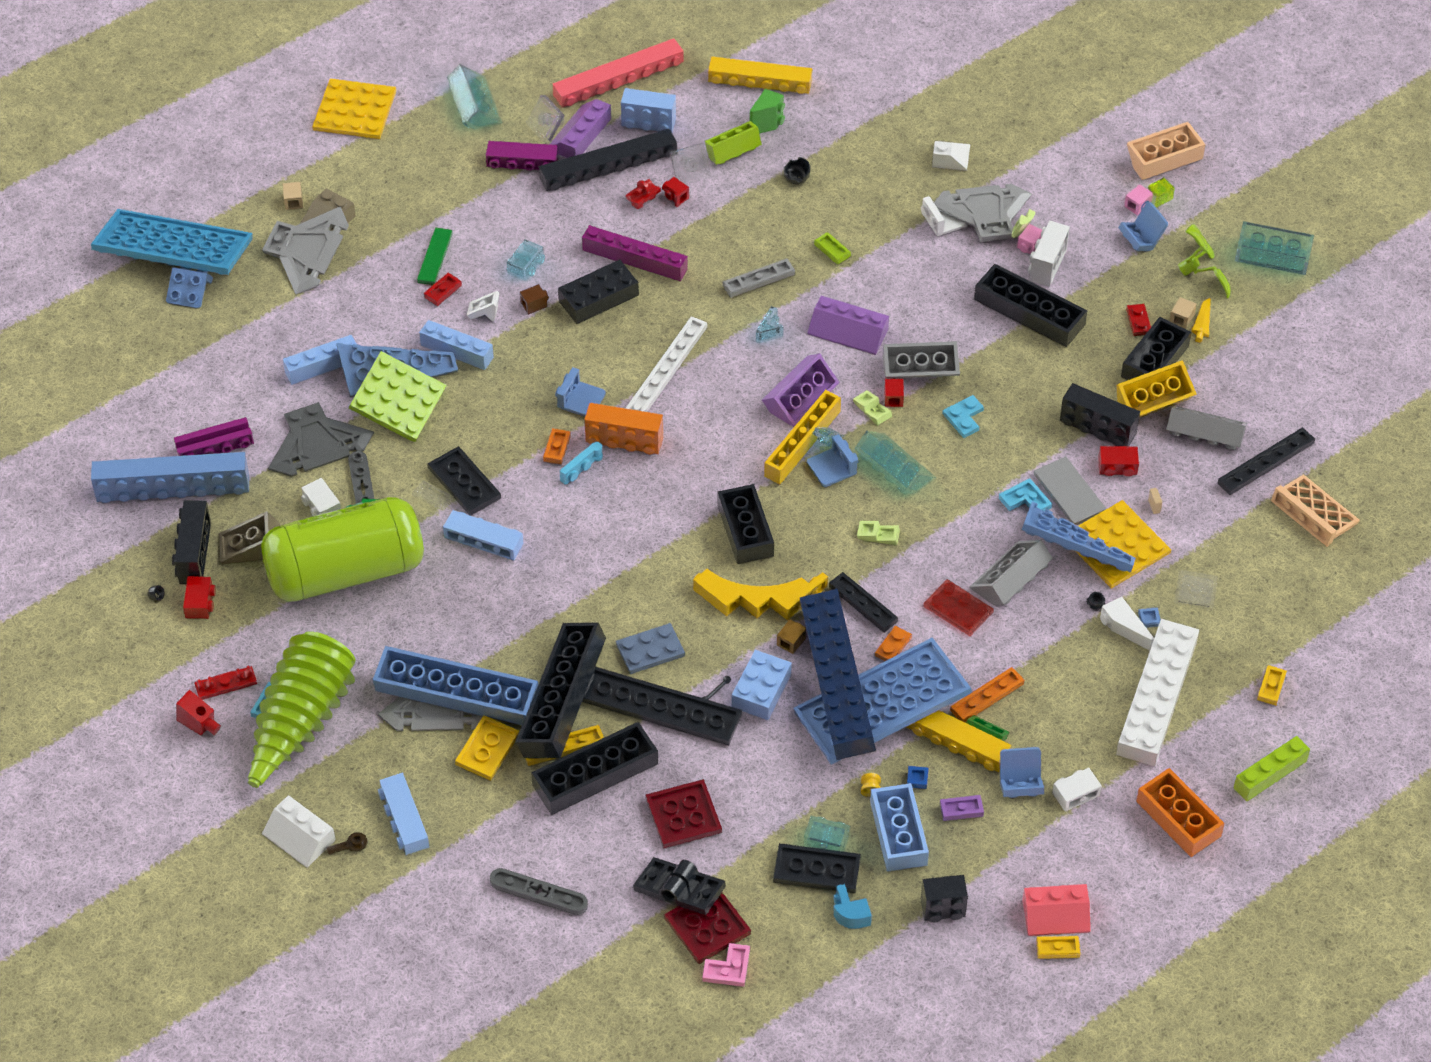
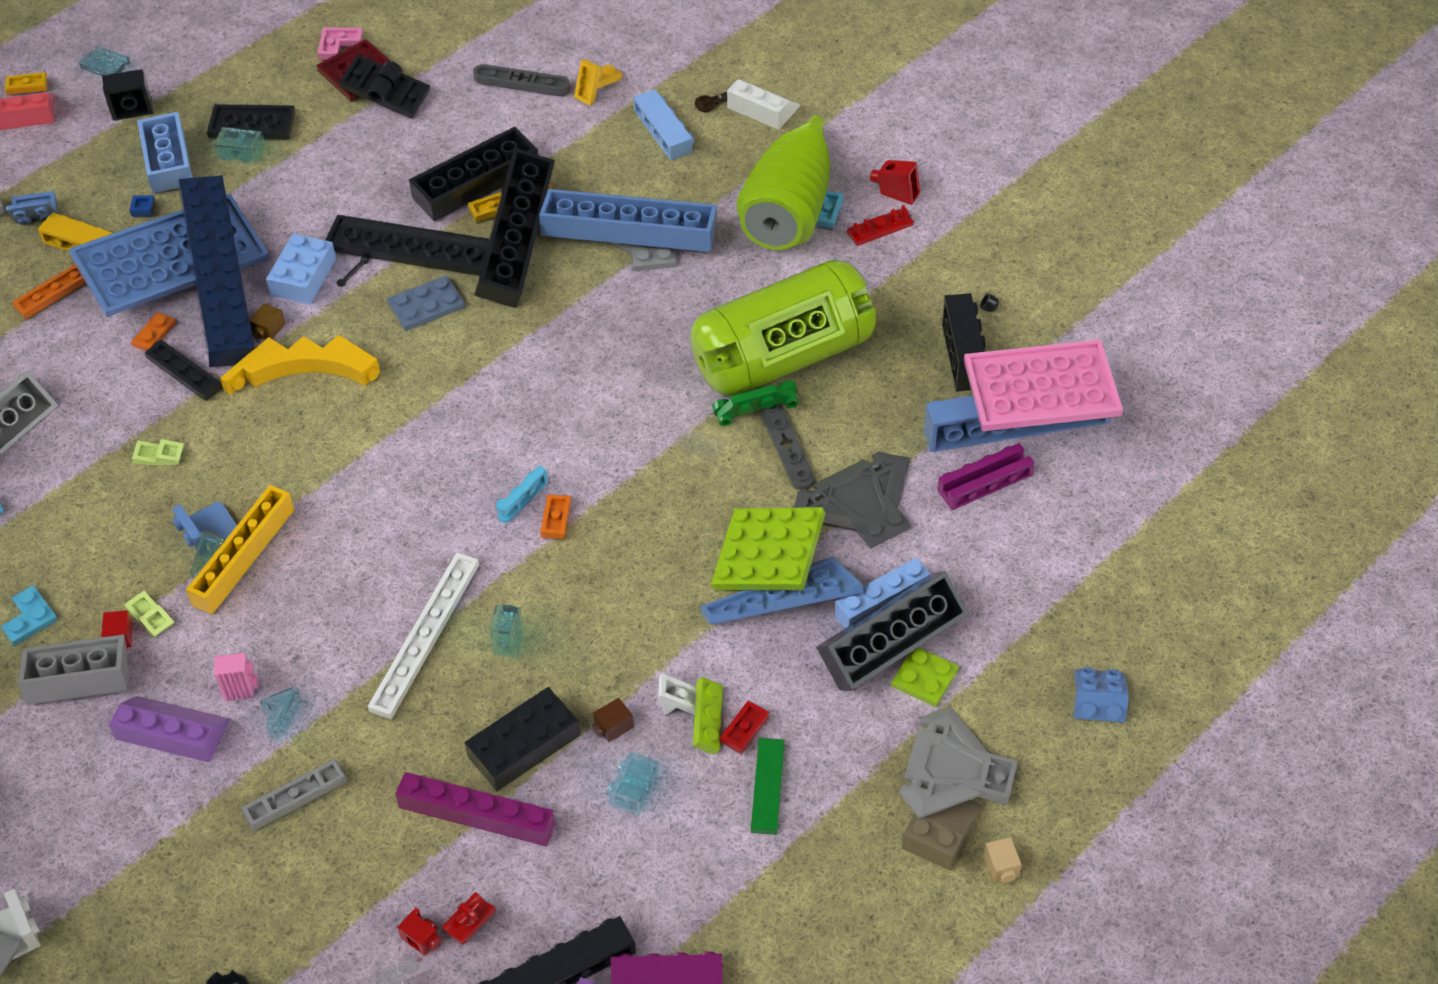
camera: 175 degrees right, 0 degrees up
dark azure plate [91,209,253,275] -> none
red brick [183,576,216,619] -> none
dark tan slope [219,511,280,564] -> none
white brick [301,478,341,516] -> none
light blue brick [419,320,494,370] -> none
black plate [427,446,501,516] -> none
light blue brick [443,510,524,560] -> none
yellow plate [455,715,519,781] -> none
medium blue bracket [555,367,606,417] -> none
orange brick [584,403,664,455] -> none
dark red plate [645,779,722,849] -> none
black brick [717,484,774,564] -> none
medium lavender slope [762,353,840,427] -> none
lime plate [814,232,851,265] -> none
dark azure brick [833,884,872,929] -> none
clear light blue slope [854,430,937,495] -> none
clear red plate [923,579,994,637] -> none
medium lavender plate [940,795,984,821] -> none
green plate [966,715,1009,741] -> none
none -> clear light blue plate [79,46,130,76]
none -> bright pink brick [214,652,259,701]
none -> clear light blue brick [489,605,525,659]
none -> yellow bracket [574,59,623,106]
none -> lime plate [693,677,723,754]
none -> black brick [816,571,969,691]
none -> lime plate [891,647,959,707]
none -> bright pink plate [964,339,1123,431]

